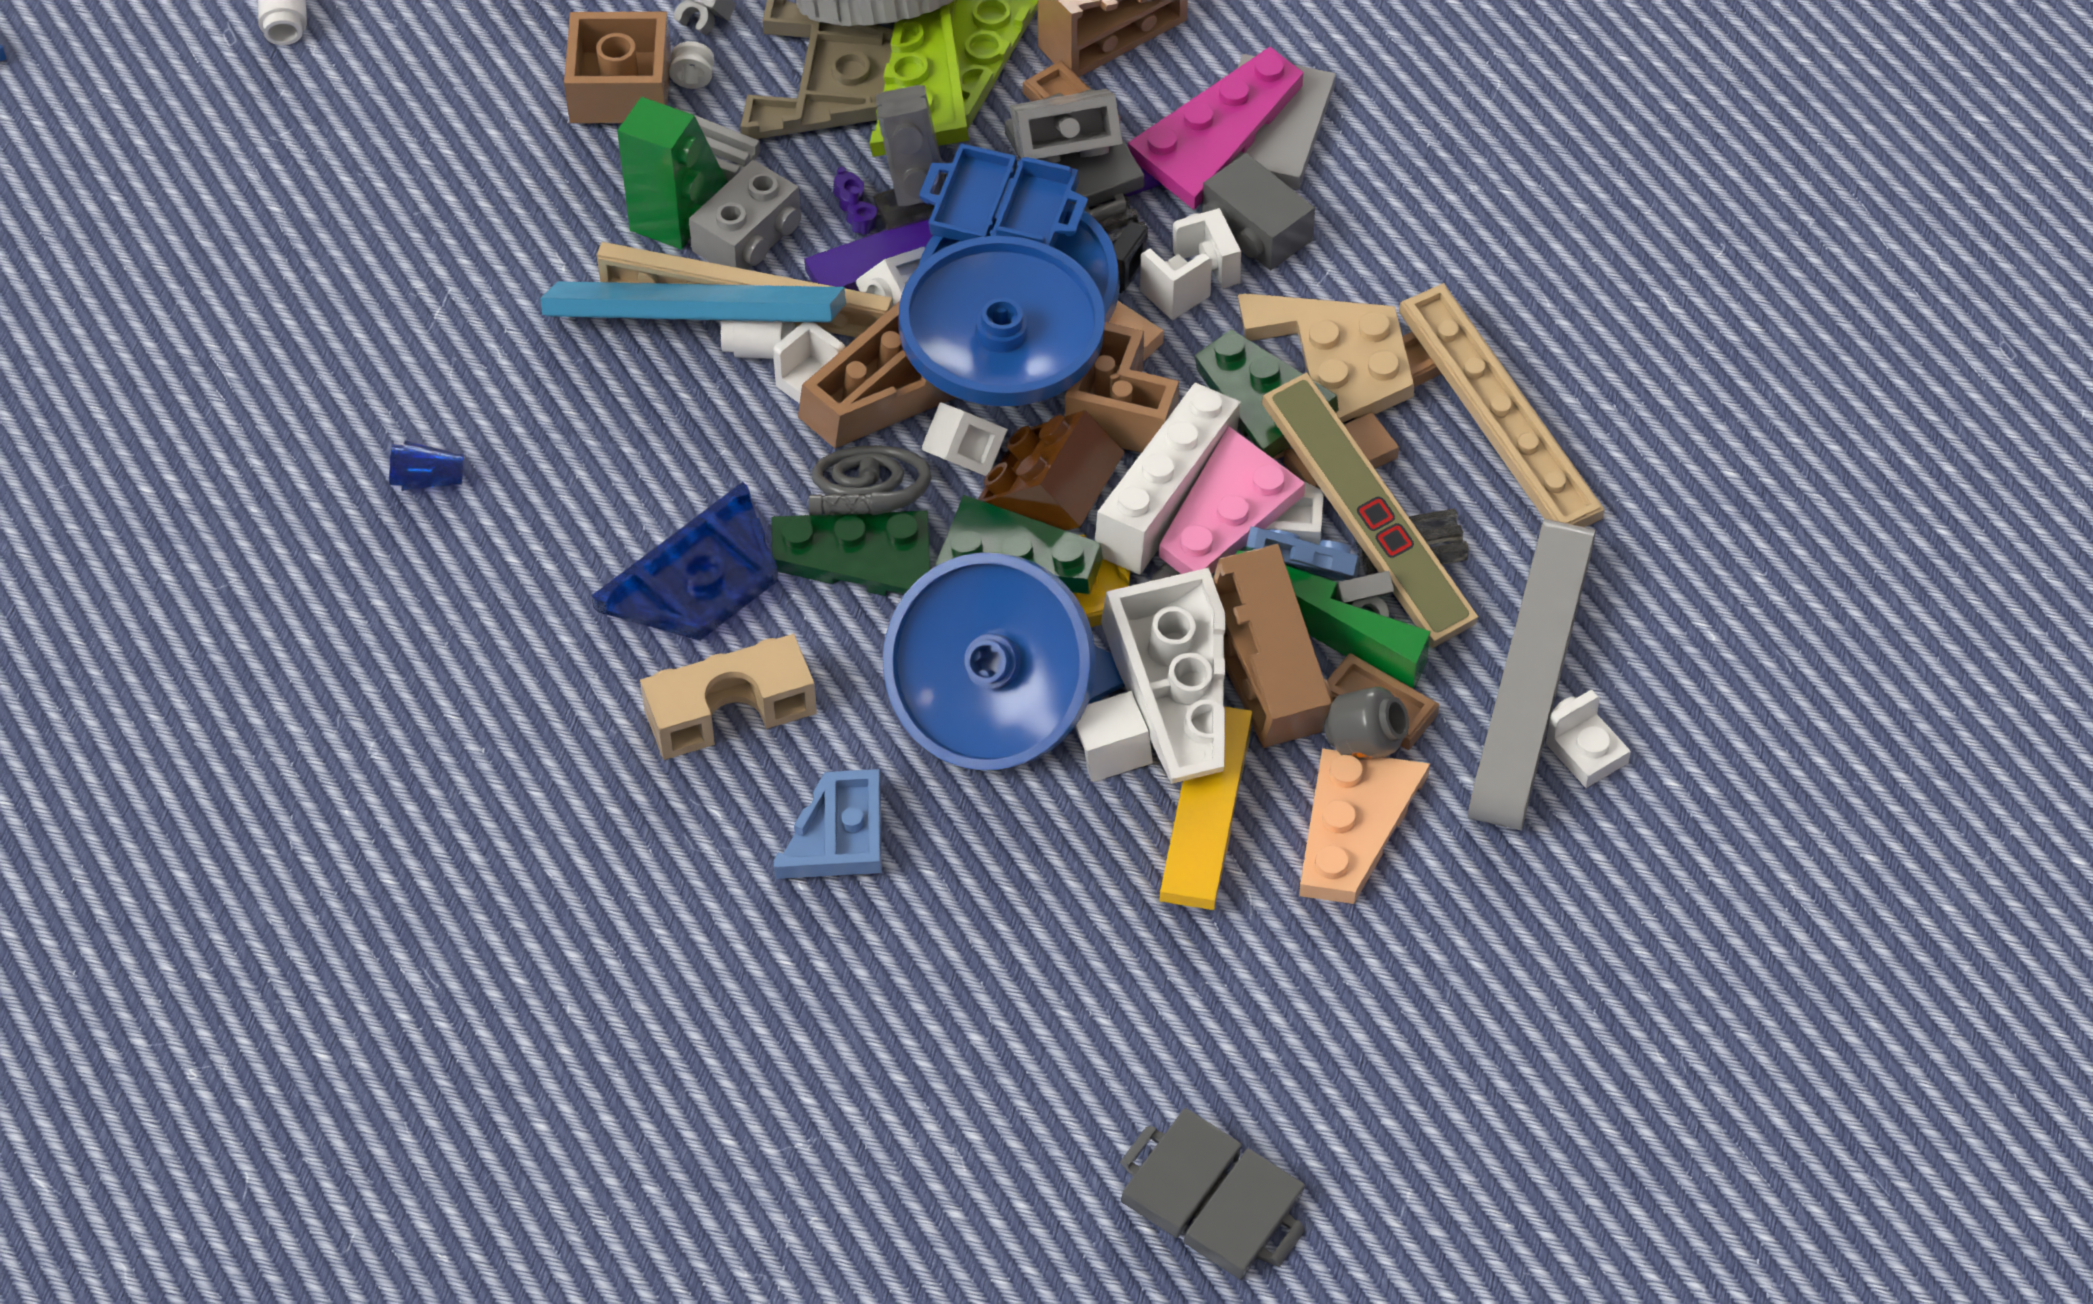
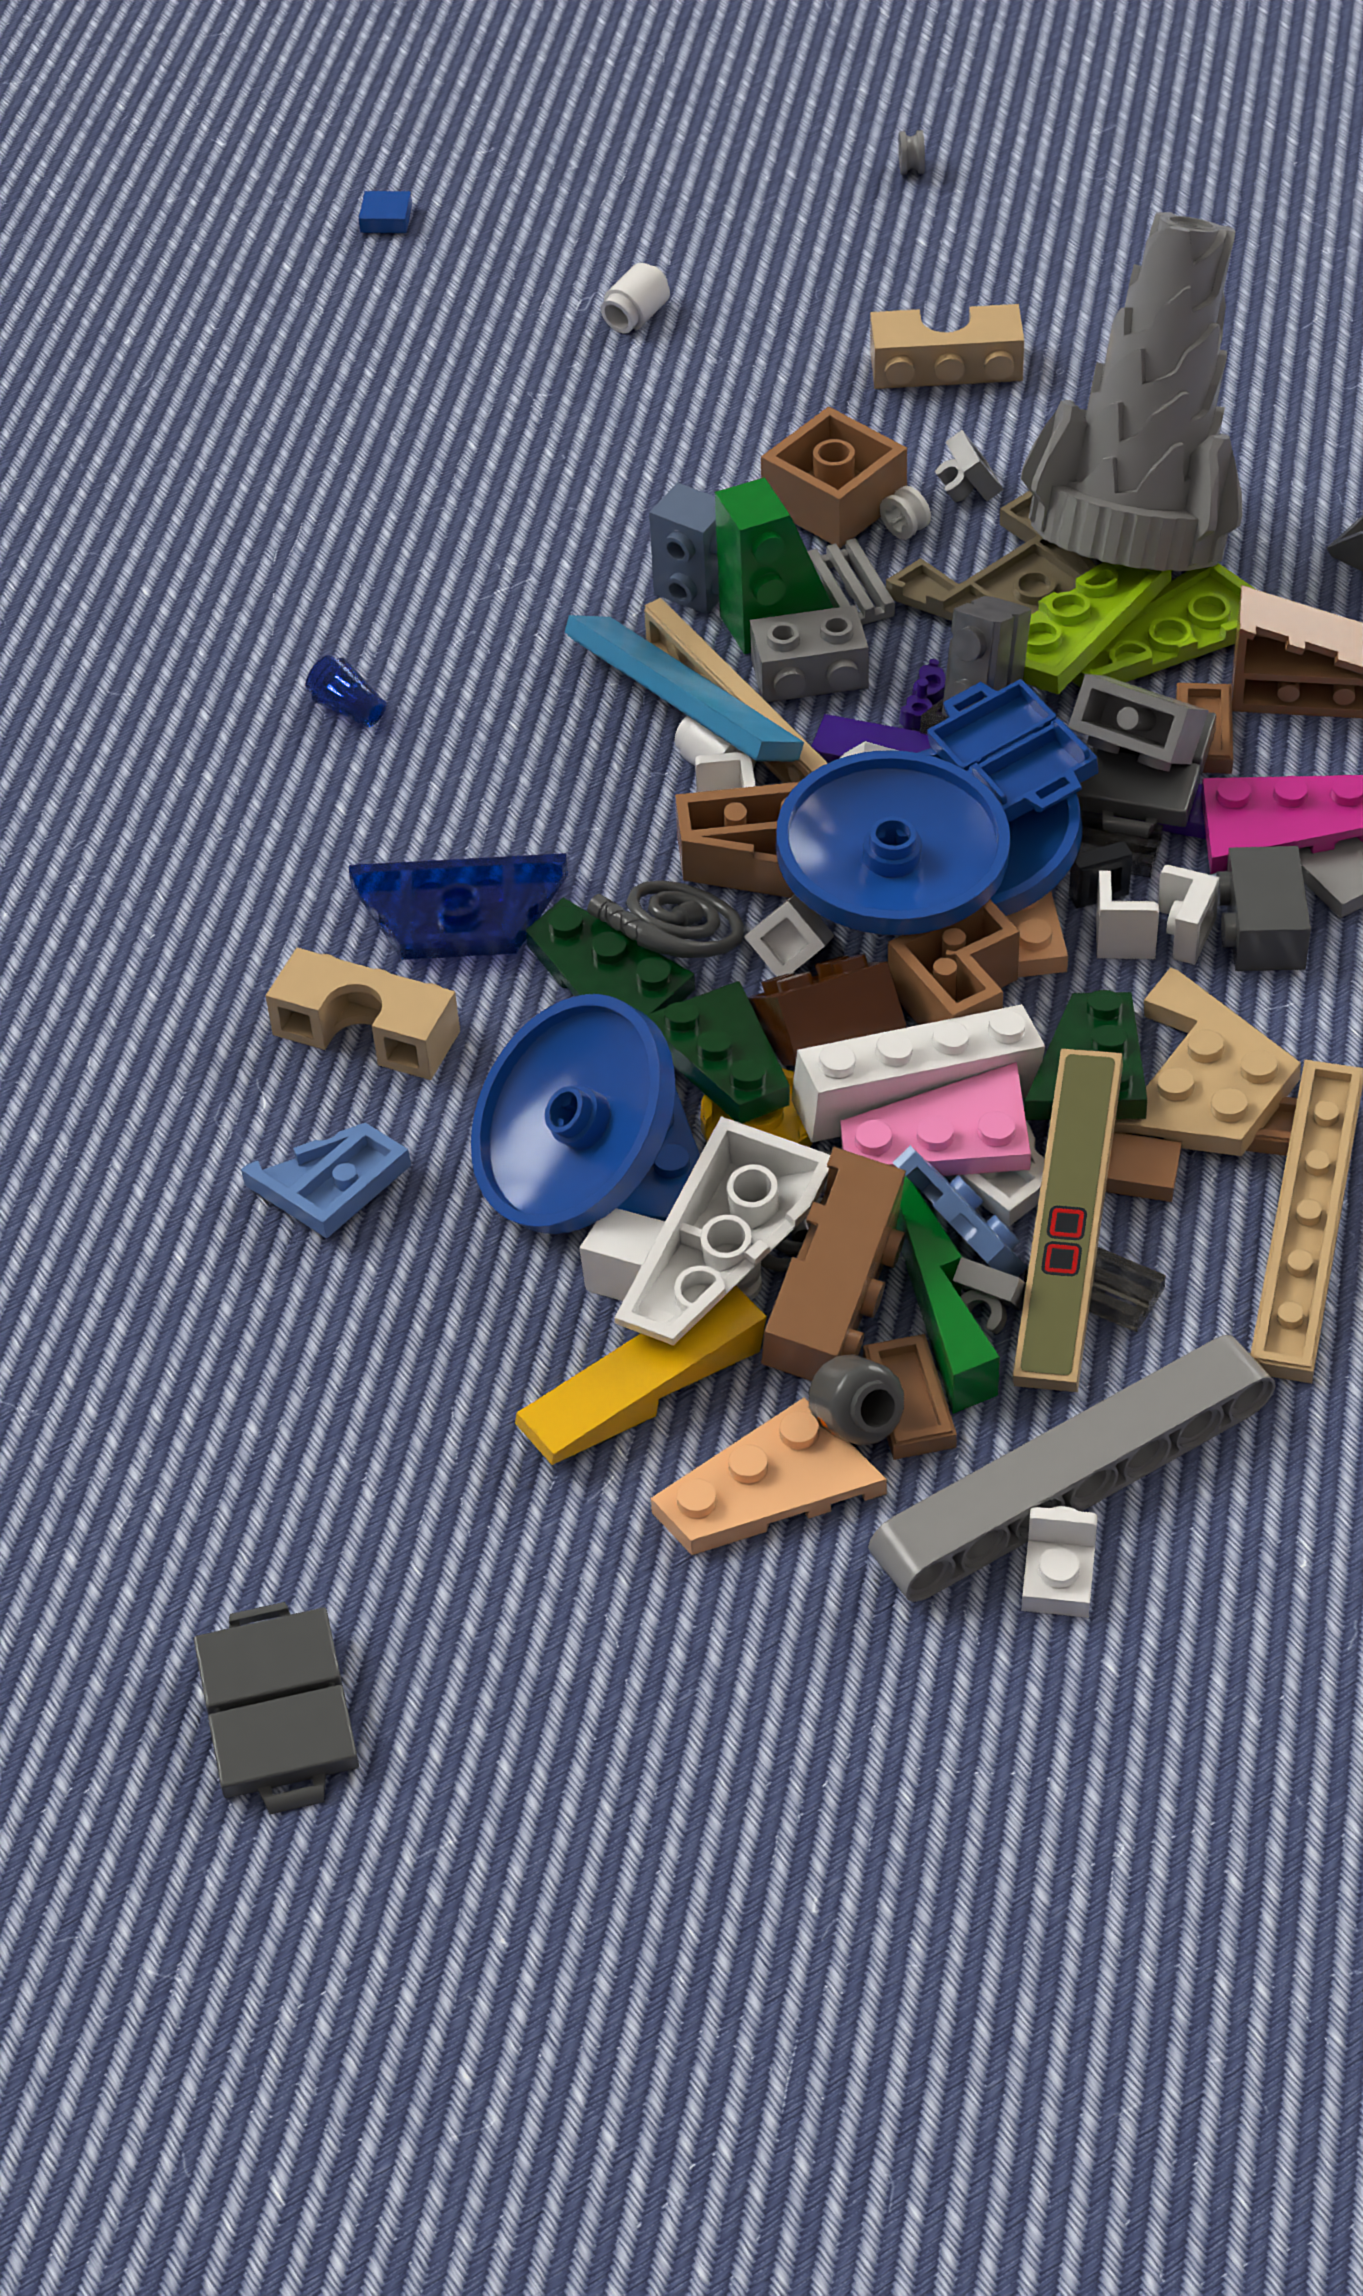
camera: 45 degrees right, 5 degrees down
none -> sand blue brick [649,483,719,615]

